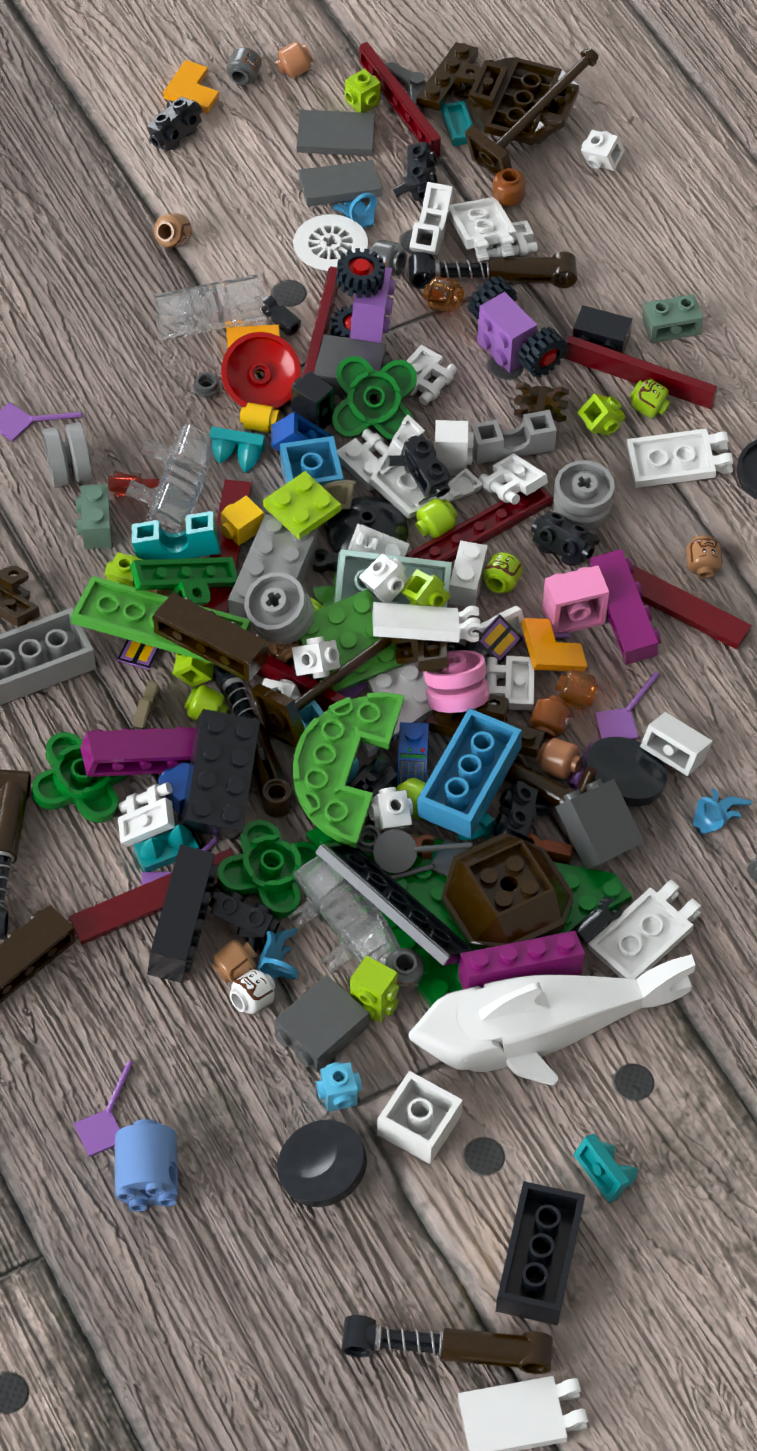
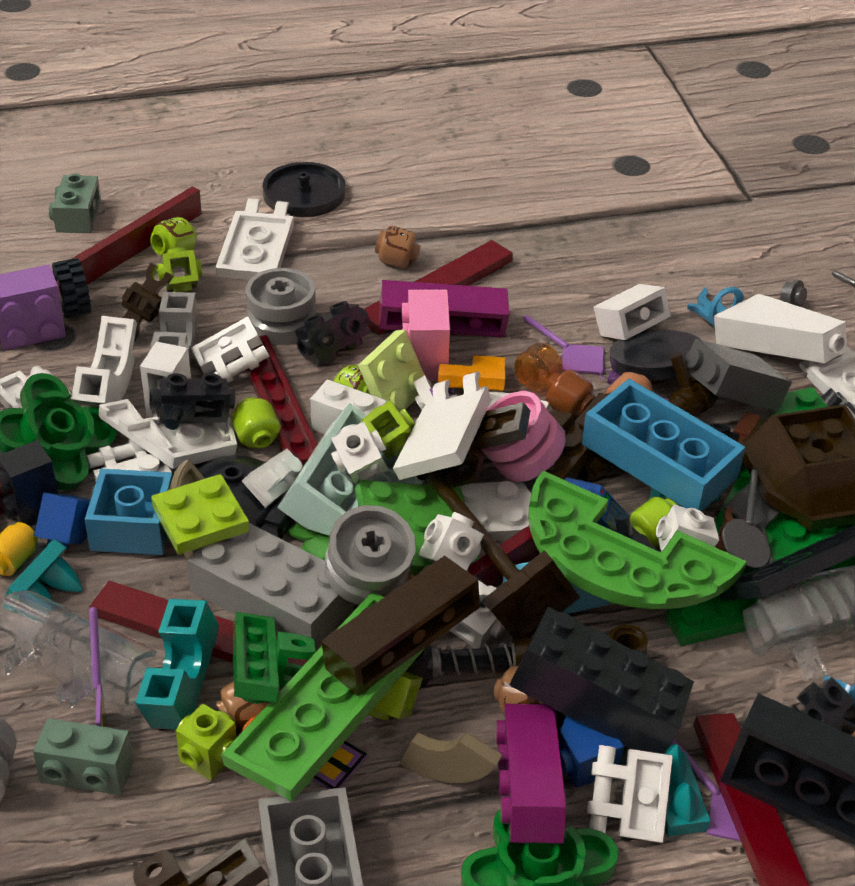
camera: 75 degrees left, 15 degrees down
clear red cone [108,470,159,497] -> none
lime head [184,685,228,722] -> none
green plant [217,820,324,918] -> none
yellow brick [220,496,264,546] -> none
black brick [573,305,633,354] -> none
none -> white arch [71,316,137,406]
none -> medium lavender piece [89,607,106,727]
none -> yellowish green plate [358,330,424,412]
none -> white slope [714,294,847,363]

